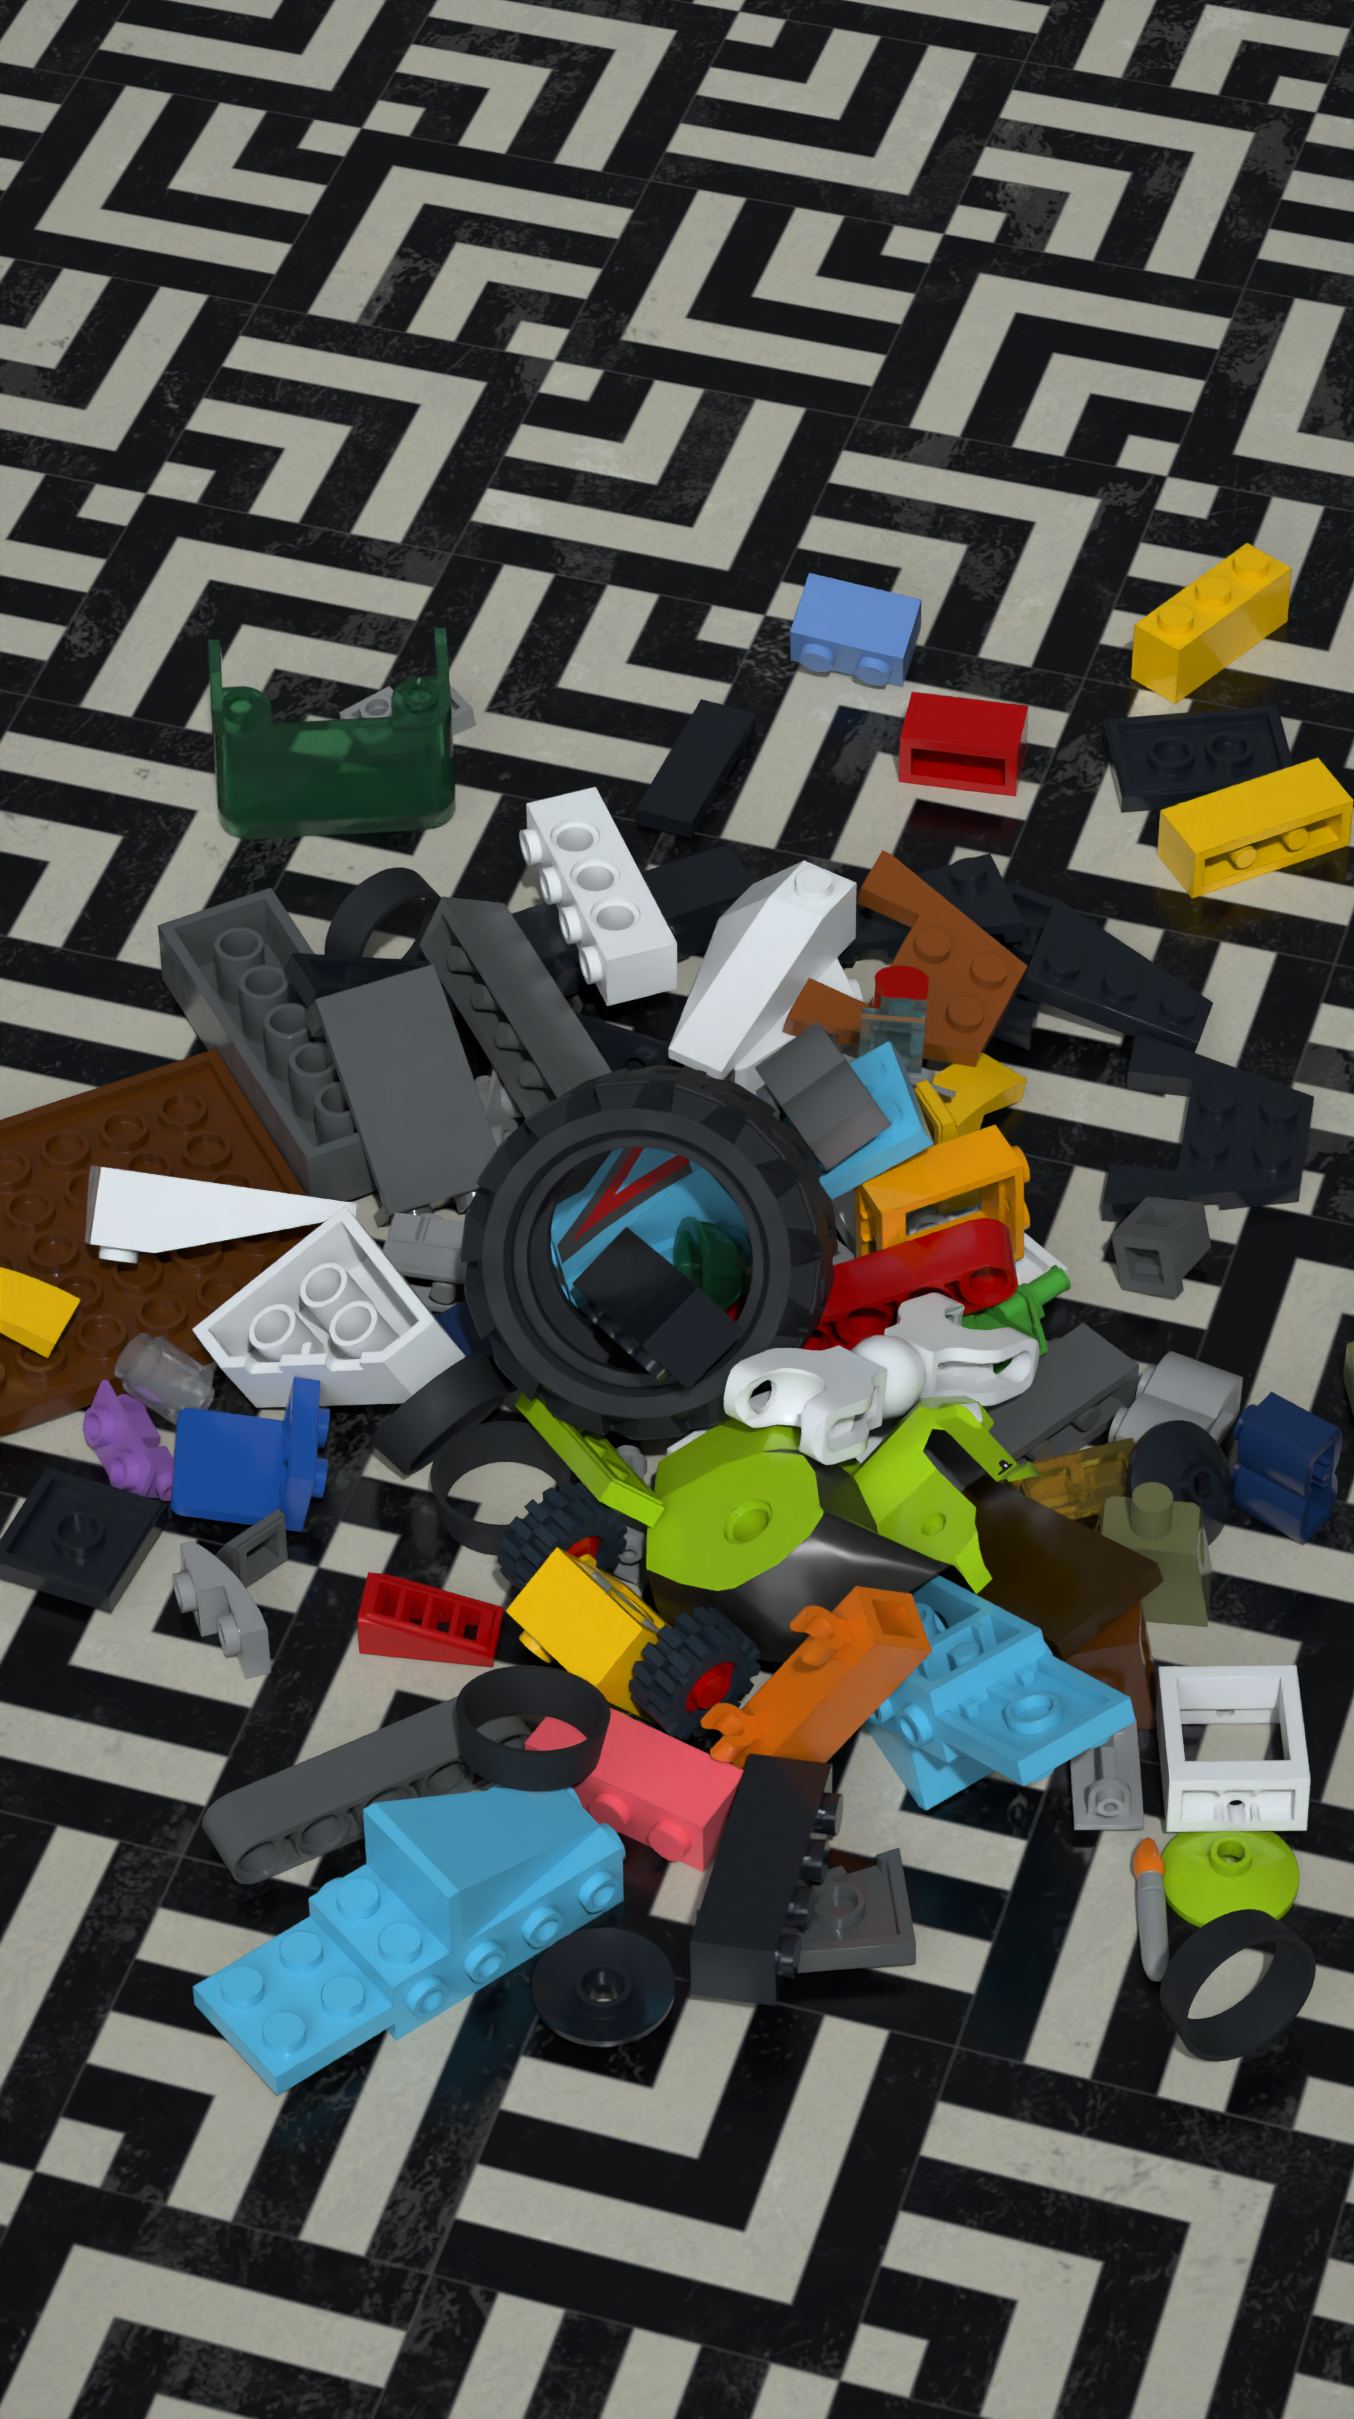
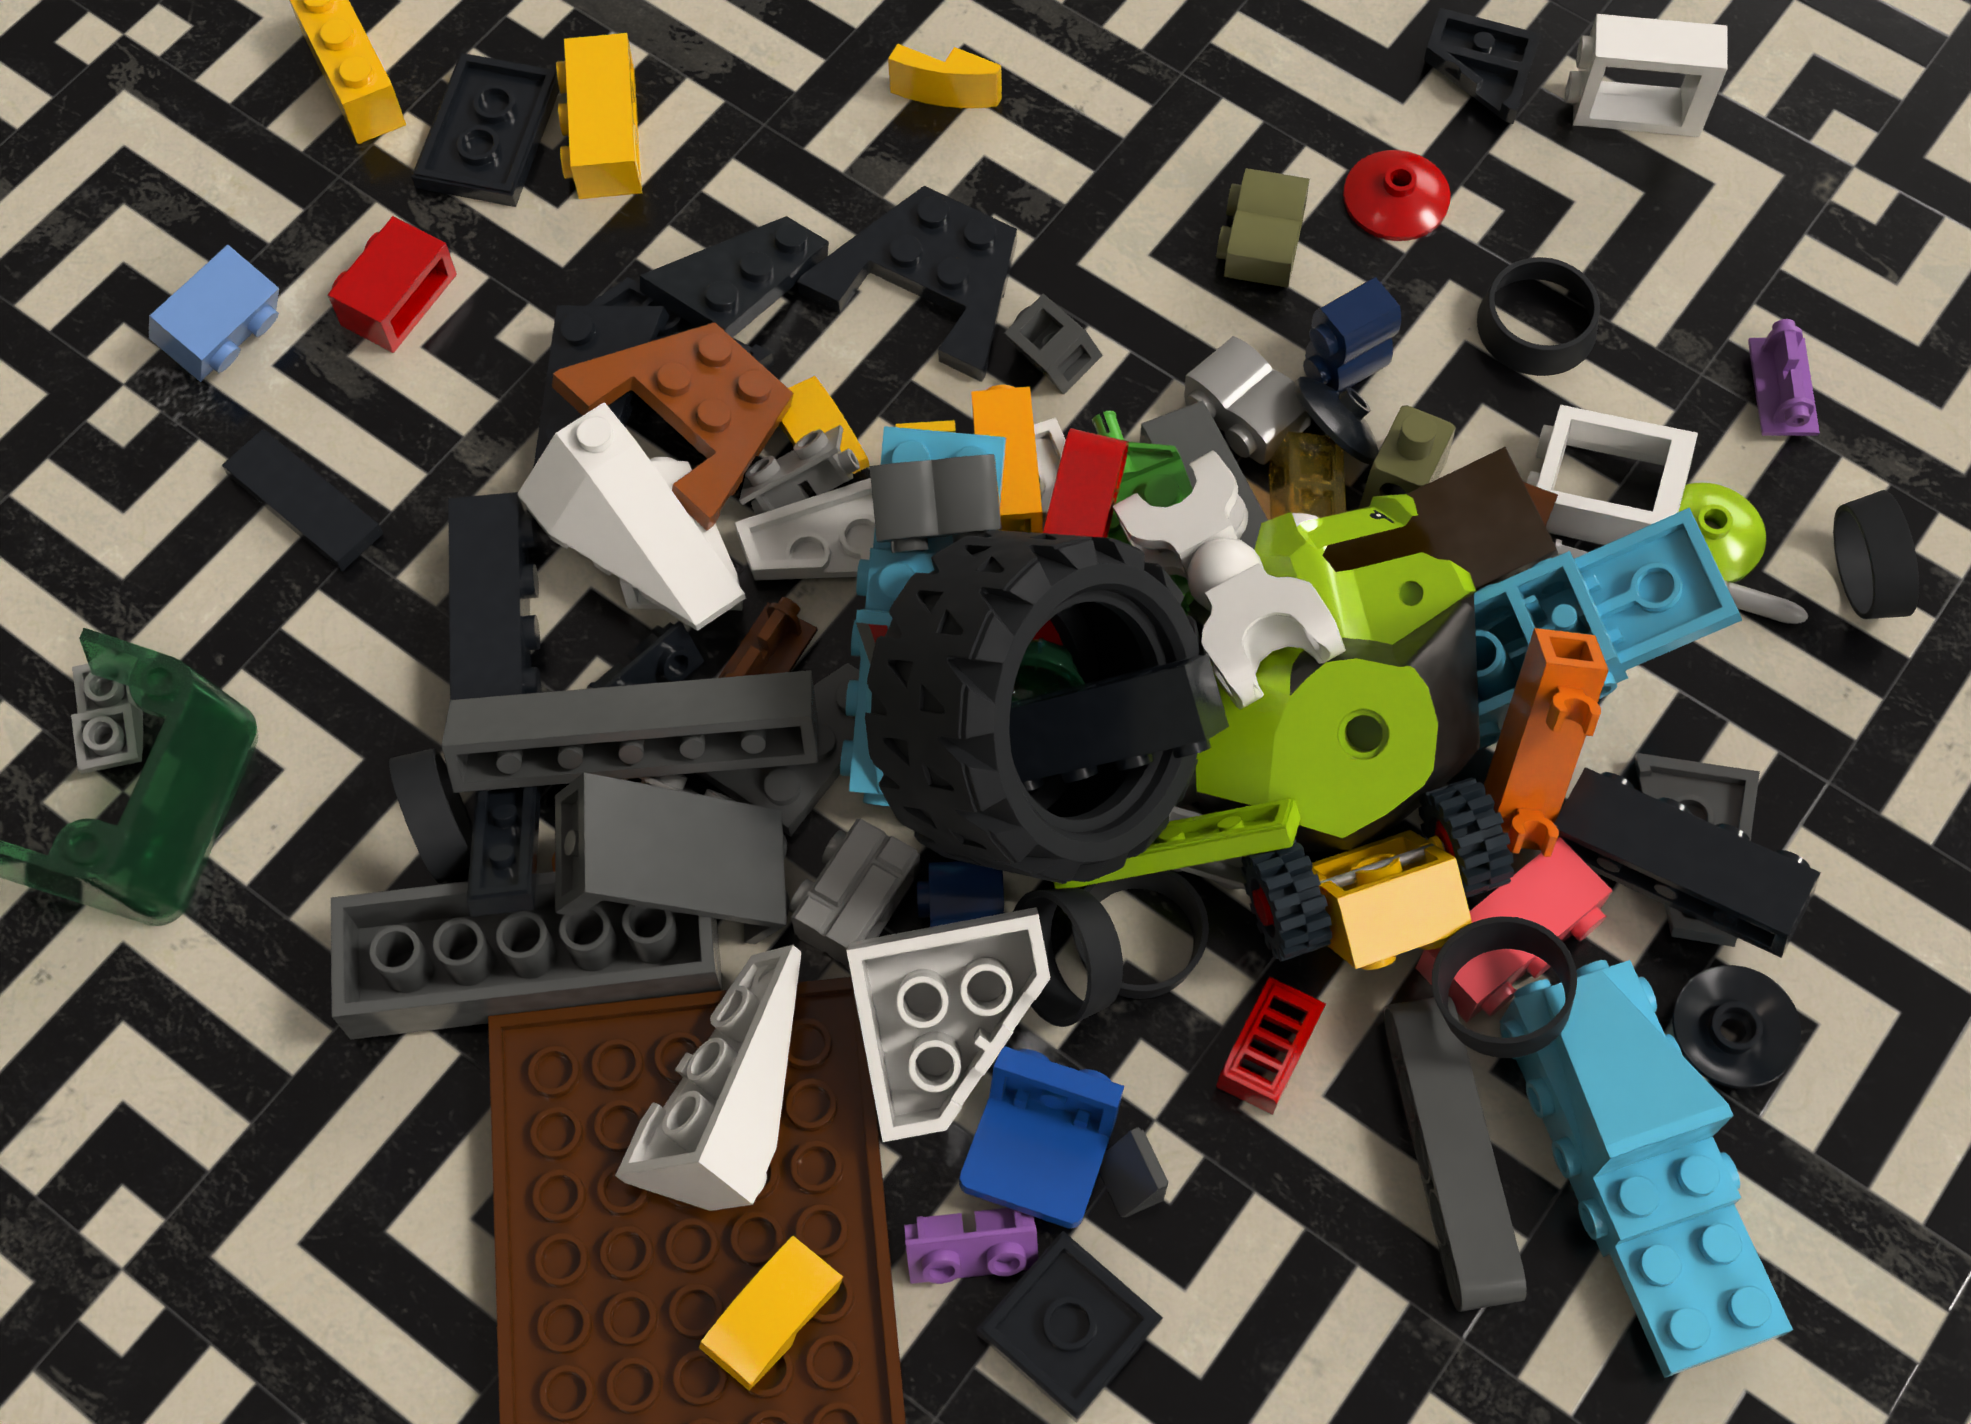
camera: 70 degrees left, 20 degrees up
clear brick [114,1333,215,1425] -> none
light grey slope [172,1541,271,1680] -> none
white brick [519,787,678,1006] -> none
clear light blue leg [859,965,929,1073] -> none

